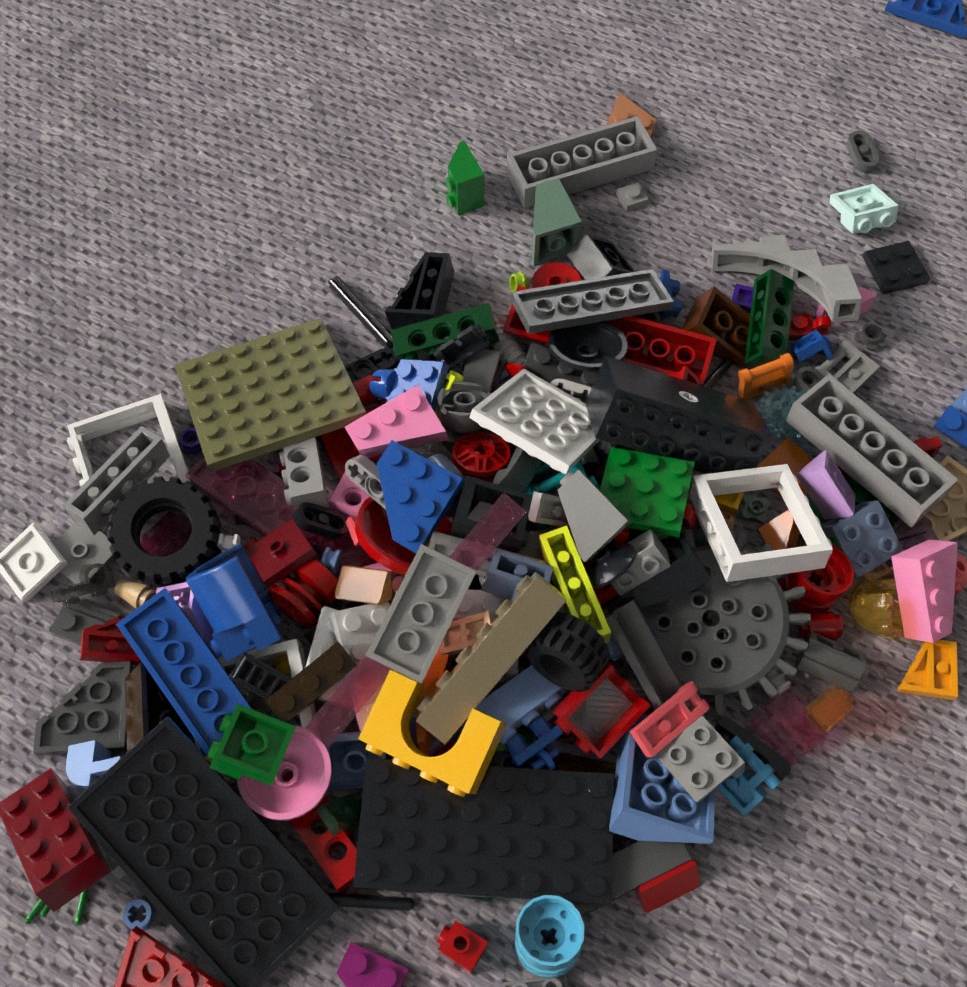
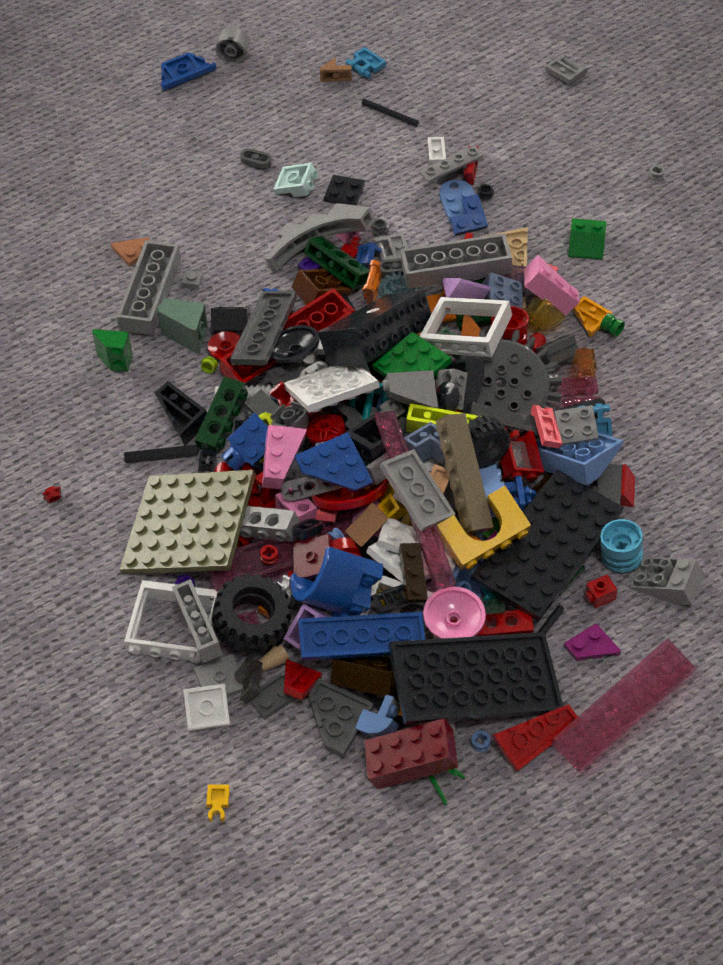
camera: 55 degrees left, 10 degrees down
green plate [207,703,296,786] -> none
black hinge [434,323,491,371] -> none
none -> red plate [42,486,62,503]
none -> red bush [260,545,278,565]
none -> green wheel [600,313,625,337]

